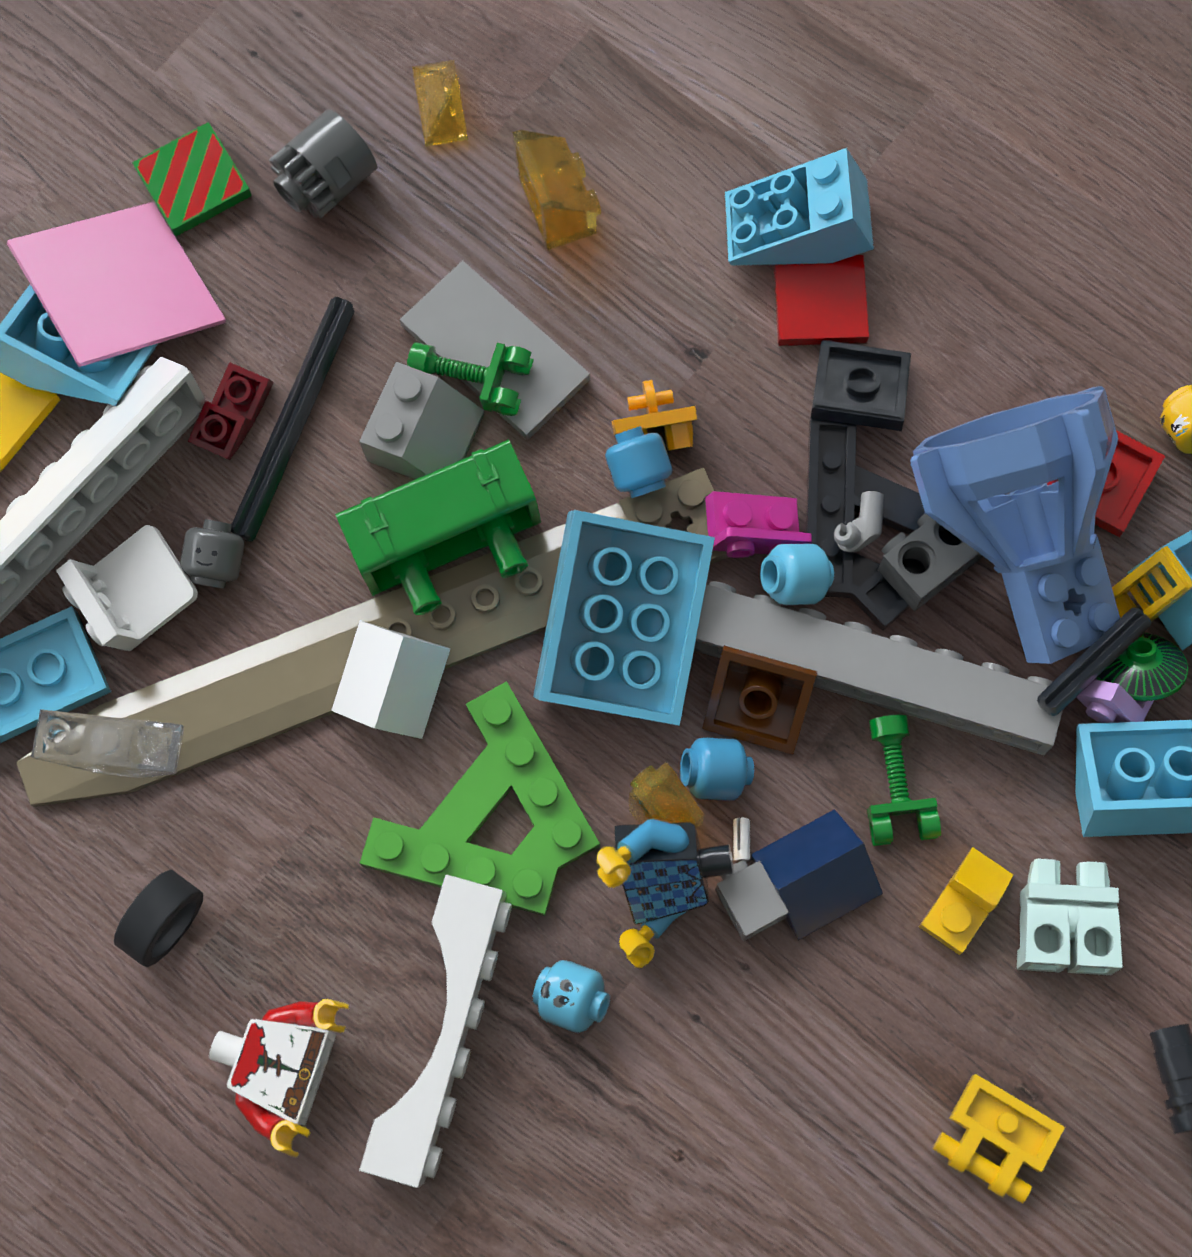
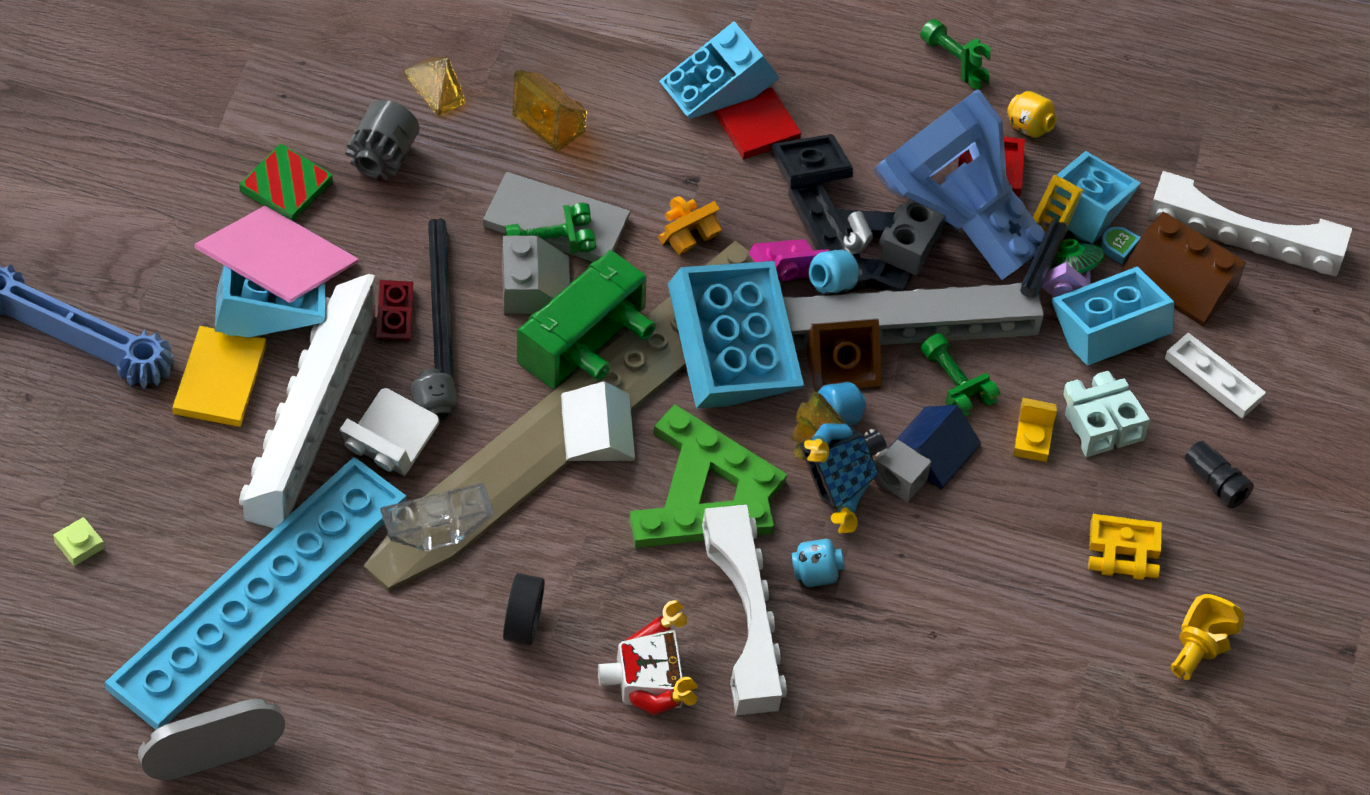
camera: 35 degrees left, 20 degrees down
dark azure head [605,426,672,498] -> none
none -> green bar [920,19,991,90]

